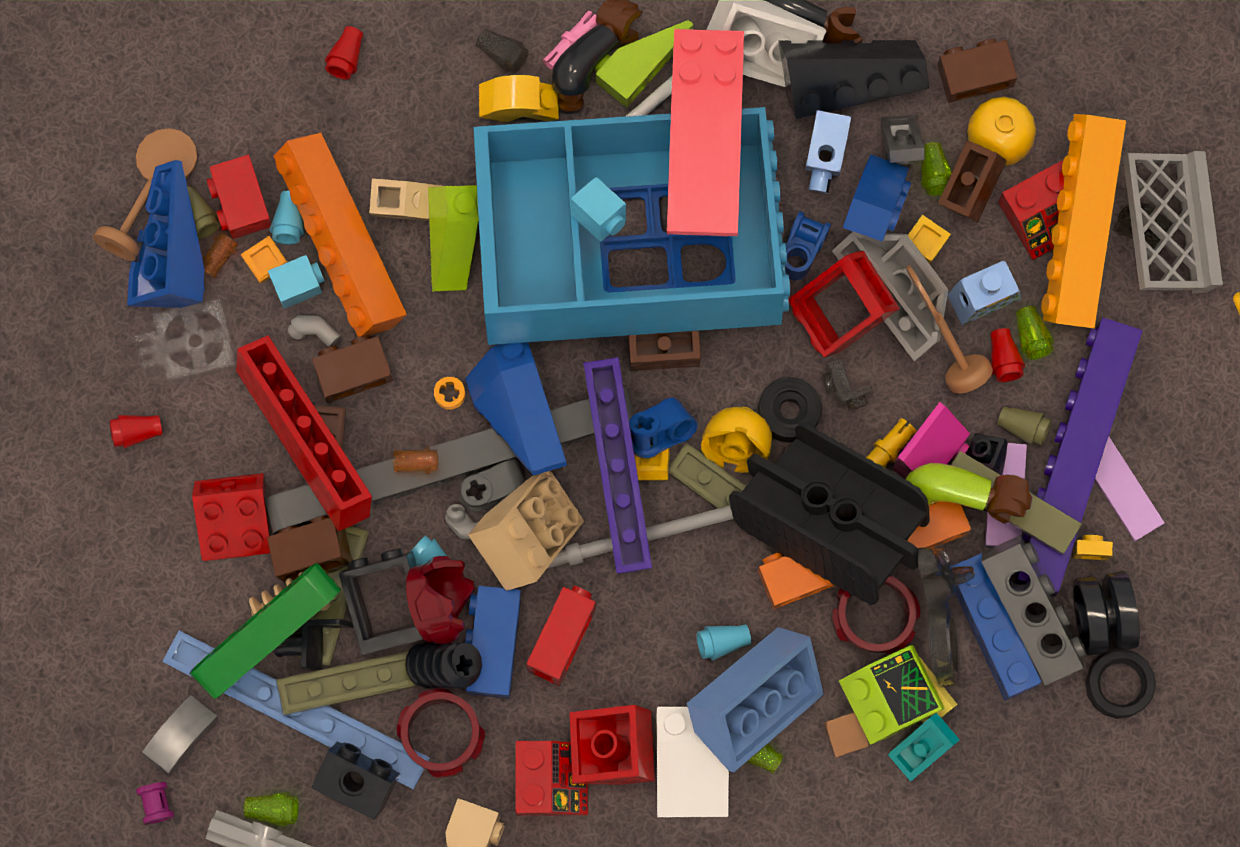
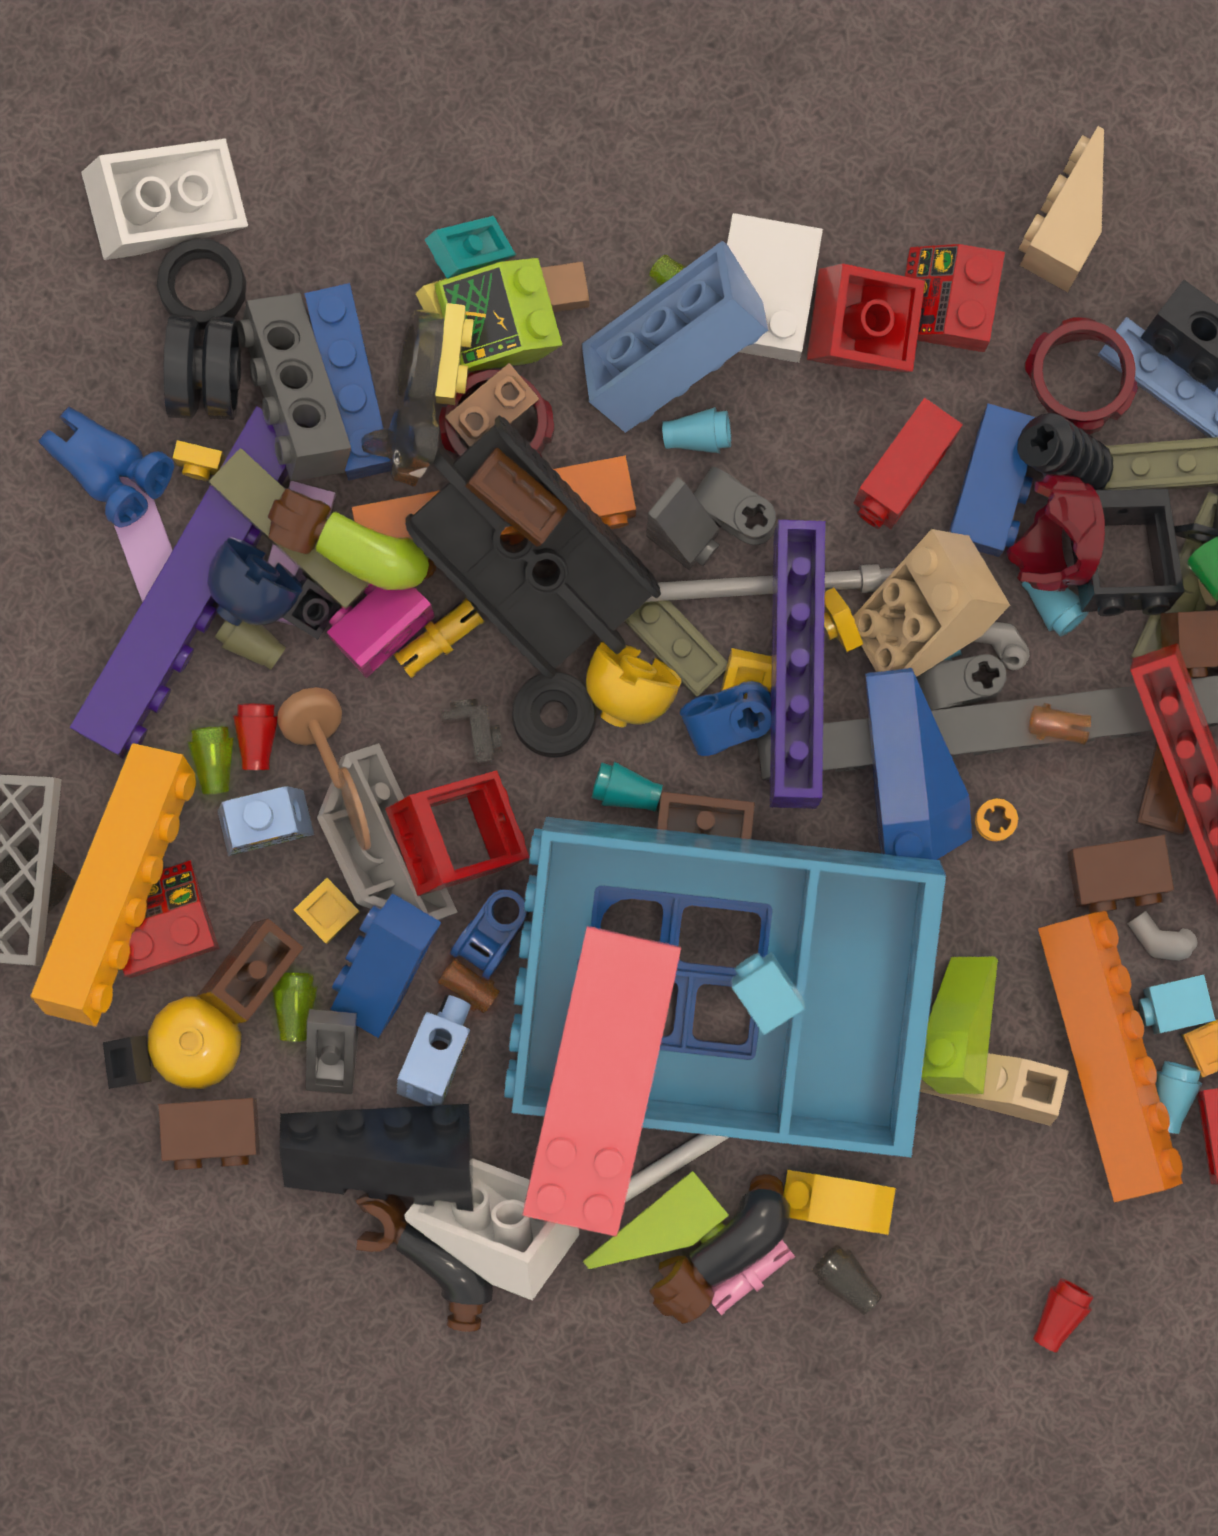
camera: 170 degrees left, 5 degrees up
none -> blue piece [38,407,174,528]
none -> white slope [81,139,248,260]
none -> black plate [103,1035,152,1089]
none -> dark blue cylinder [207,537,303,626]
none -> light yellow plate [436,303,474,405]
none -> clear orange pin [438,958,500,1014]
none -> medium nougat hips [445,363,539,447]
none -> reddish brown plate [465,448,569,547]
none -> teal cone [591,761,663,812]
none -> dark grey slope [646,477,720,570]
none -> dark grey piece [694,467,776,545]
none -> yellow plate [824,587,863,652]

